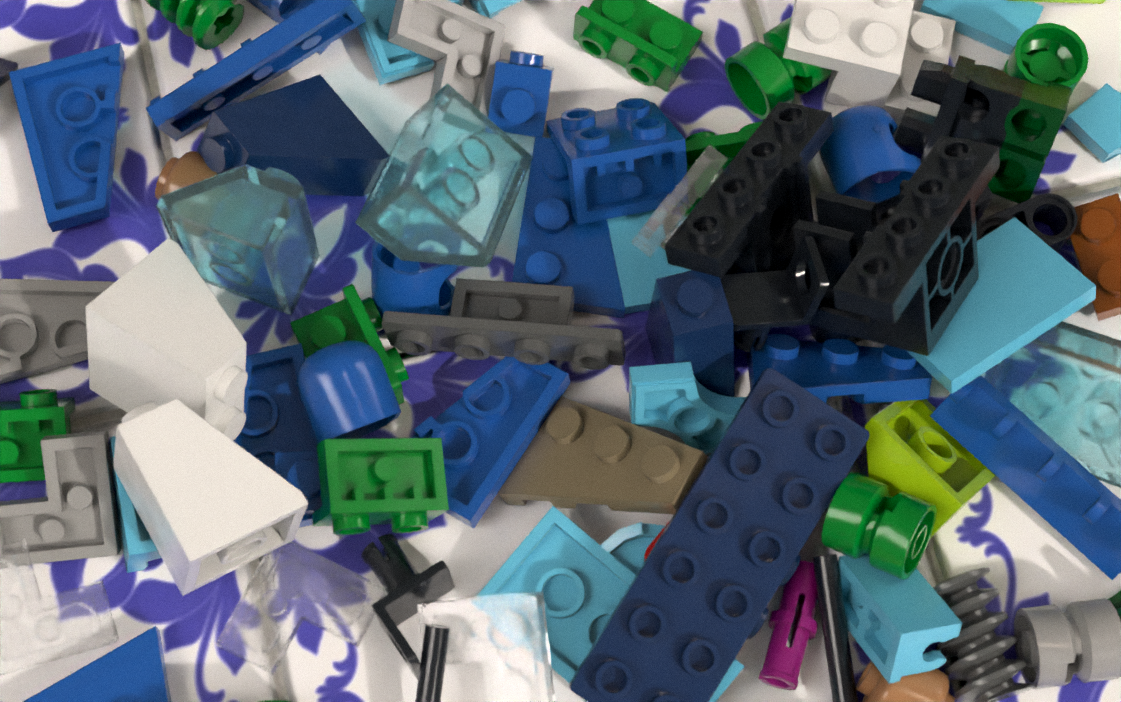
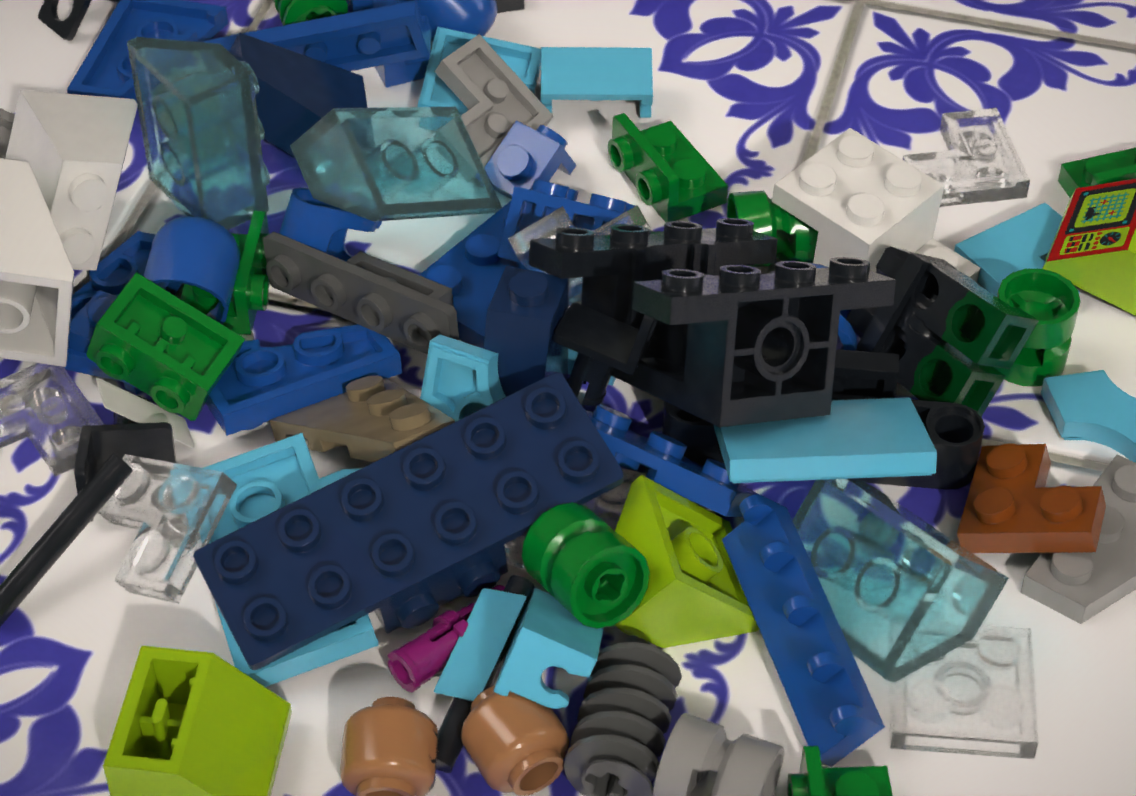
camera: 35 degrees right, 25 degrees down
none -> white sticker [96,378,195,448]
none -> medium azure sticker [434,588,526,701]

